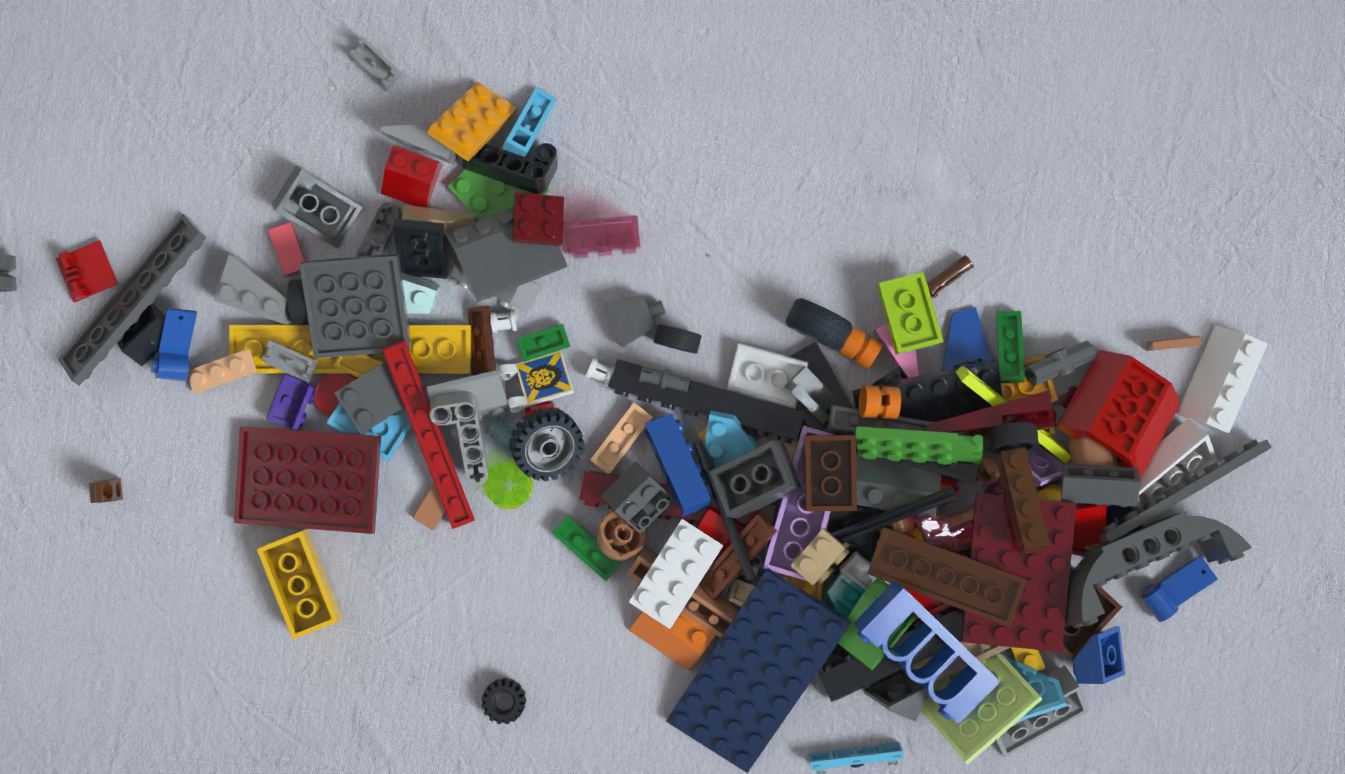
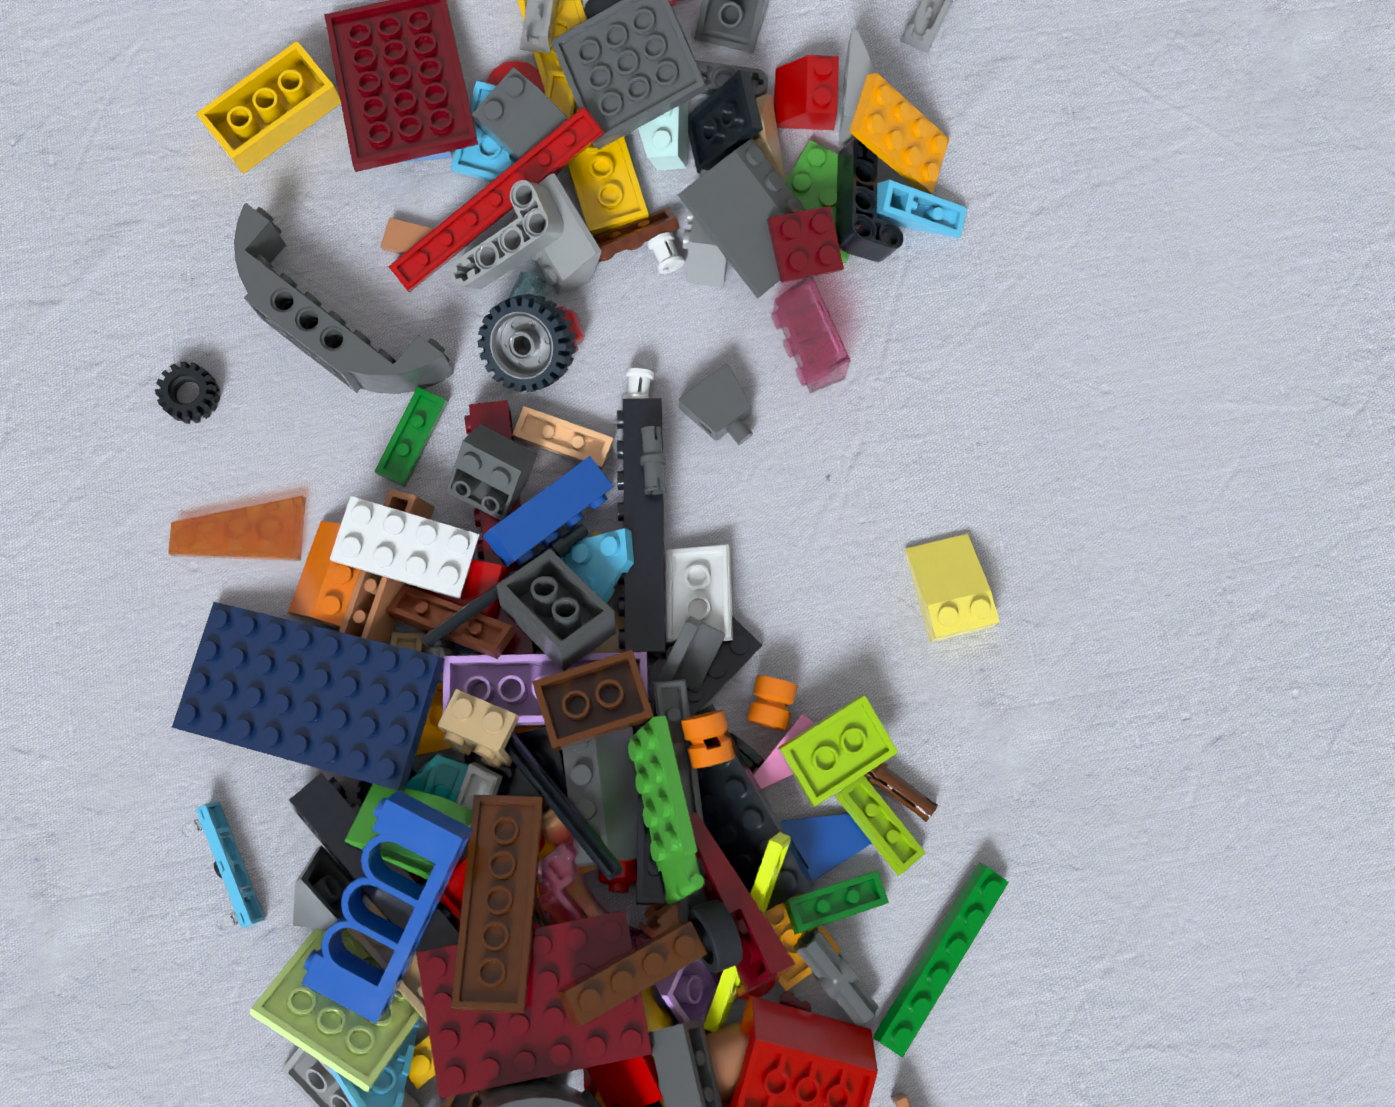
camera: 75 degrees right, 10 degrees down
dark purple bracket [266,373,315,430] -> none
clear neon green plate [485,461,534,509] -> none
flag [499,350,574,413] -> none
green plate [517,324,571,362] -> none
nougat cylinder [596,511,646,561] -> none
black tyre [653,324,702,354] -> none
black wheel [785,298,852,351] -> none
none -> clear orange wing [168,496,306,561]
none -> dark grey slope [234,203,453,394]
none -> lime plate [835,775,926,876]
none -> green plate [872,862,1009,1058]
none -> light yellow slope [905,534,1000,643]

